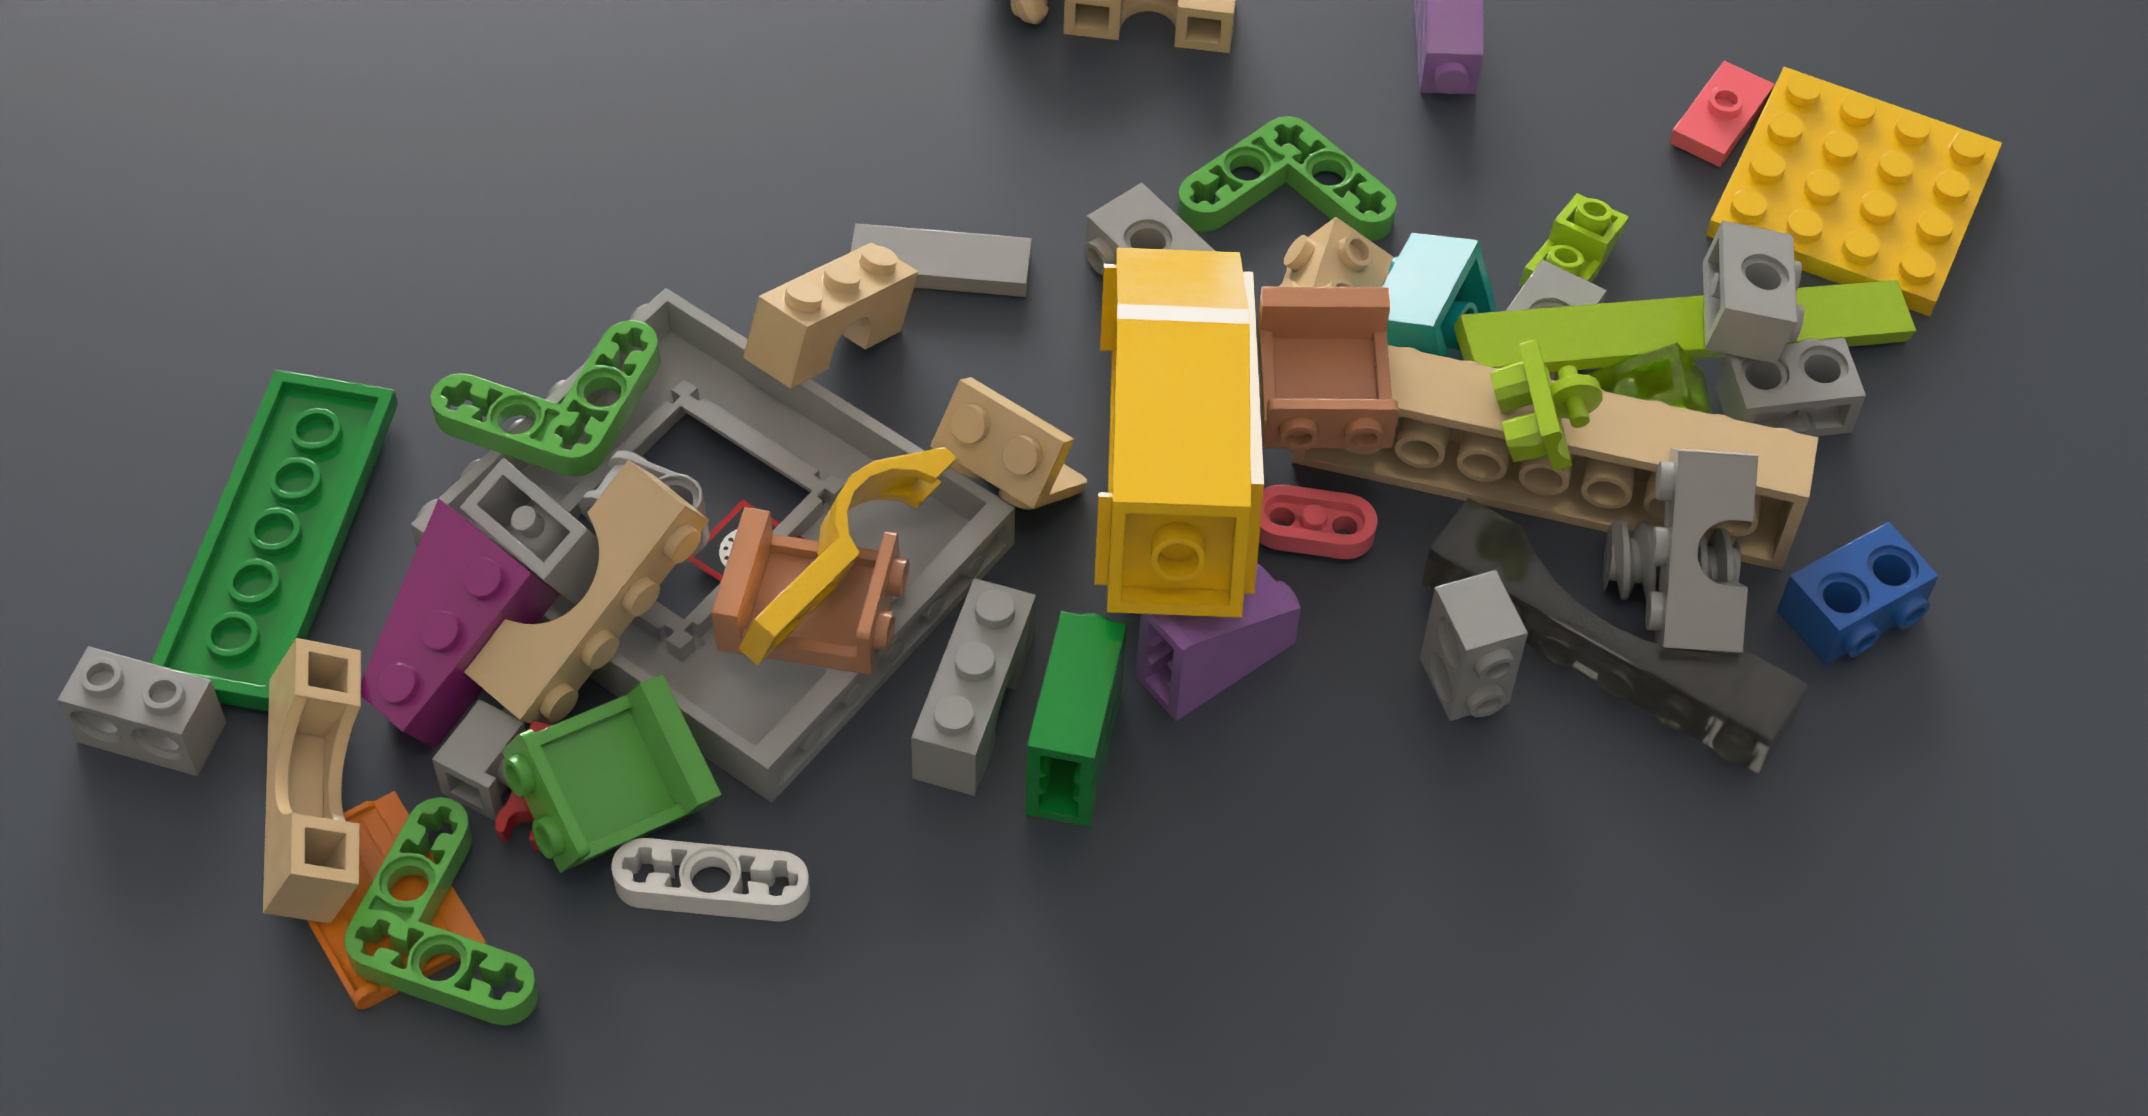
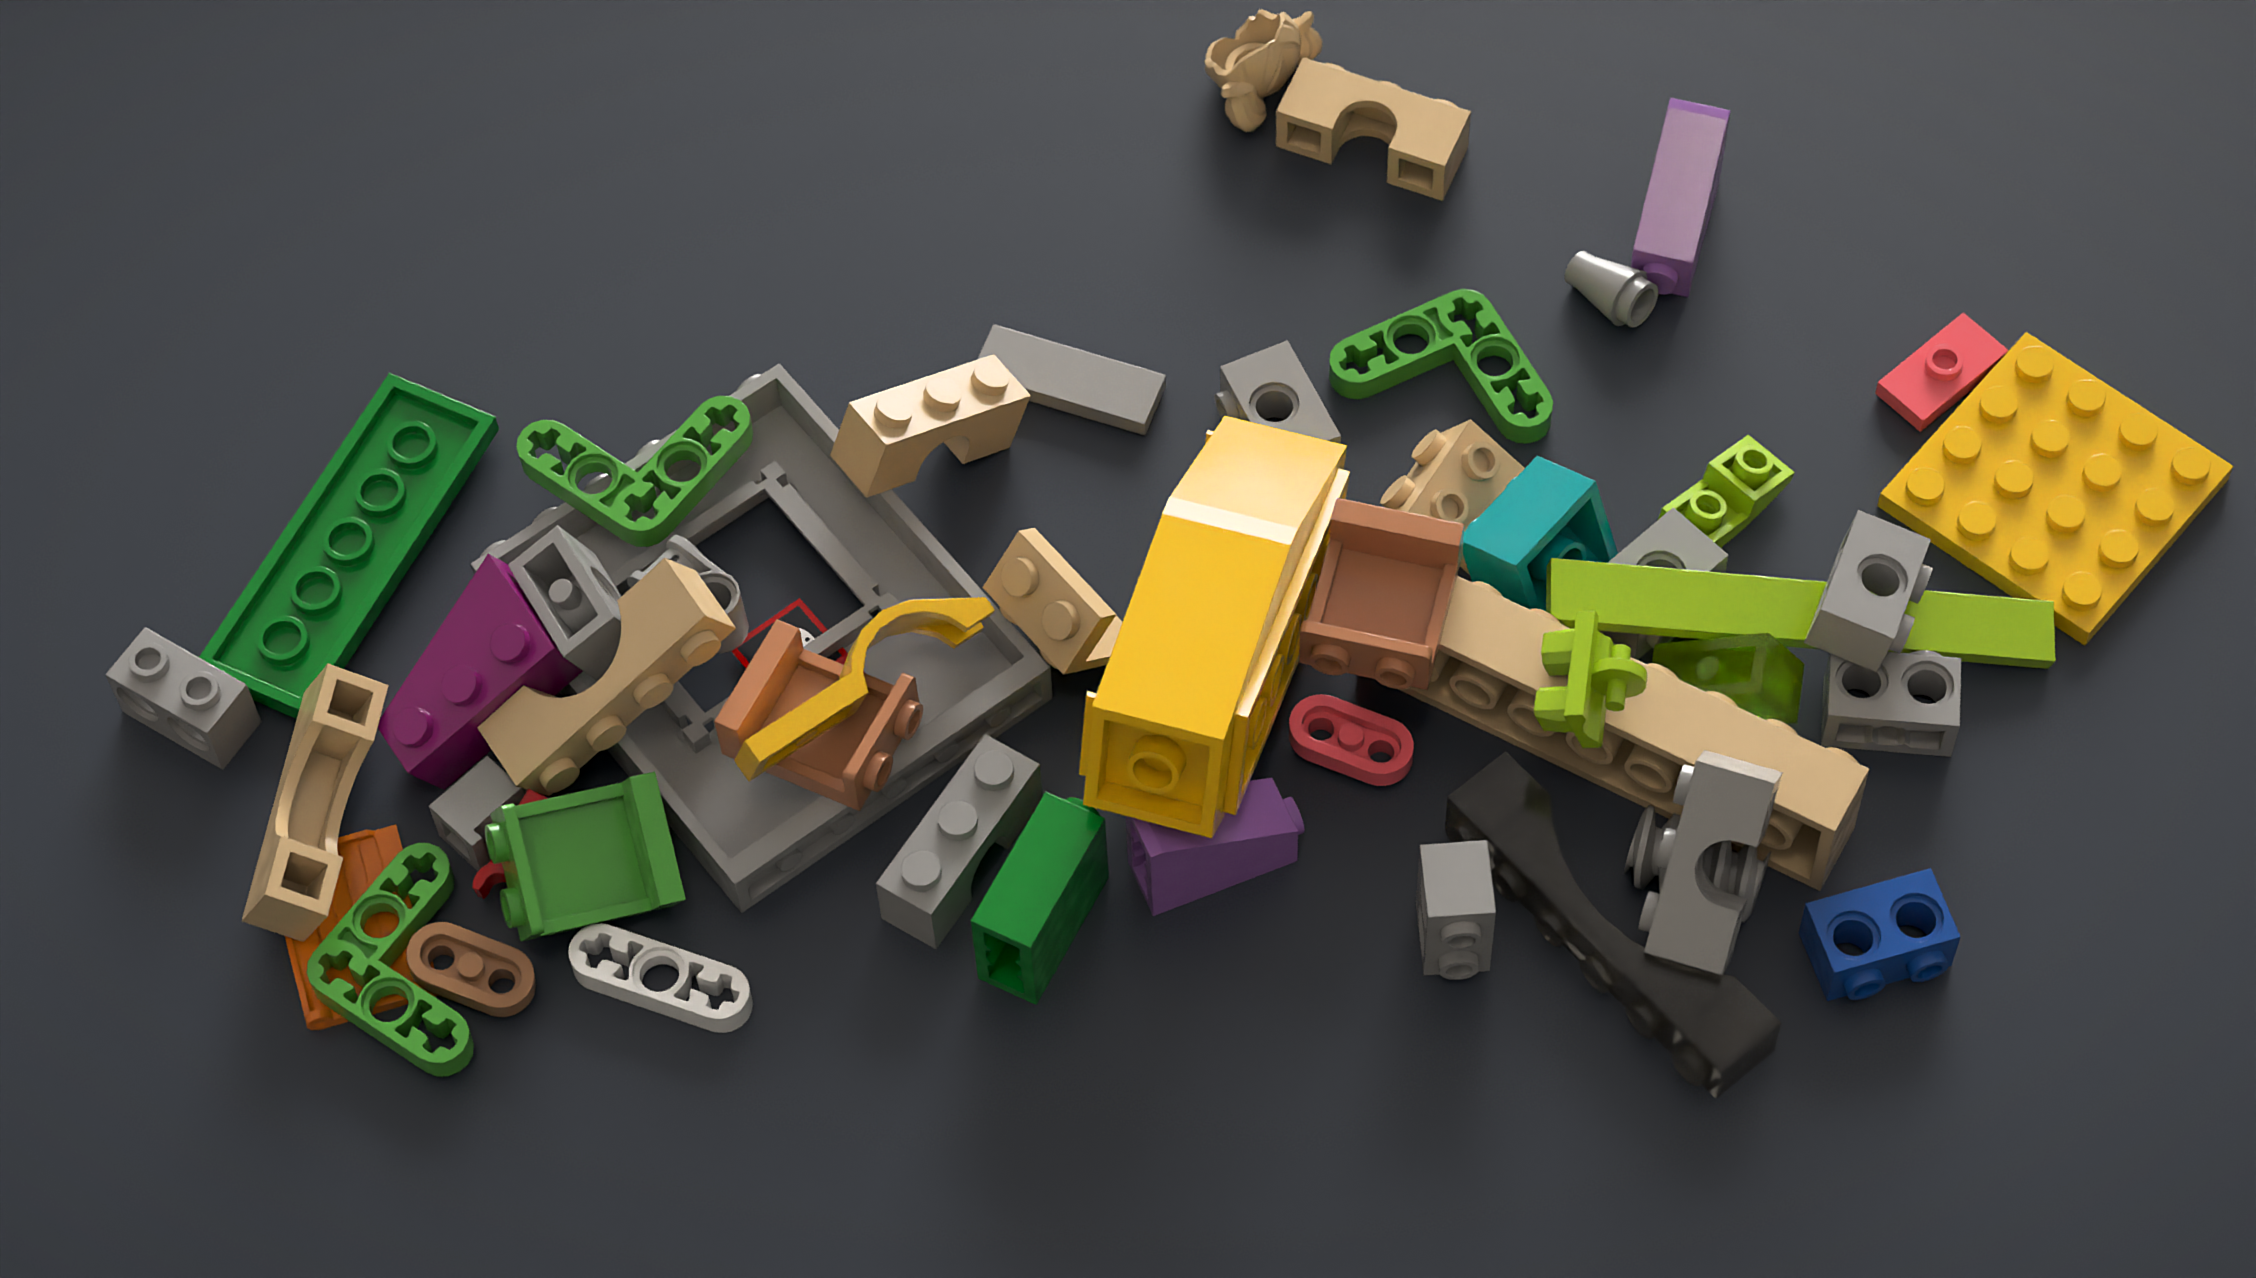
camera: 20 degrees right, 5 degrees up
none -> medium nougat plate [407,922,536,1017]
none -> light grey cone [1565,251,1658,327]

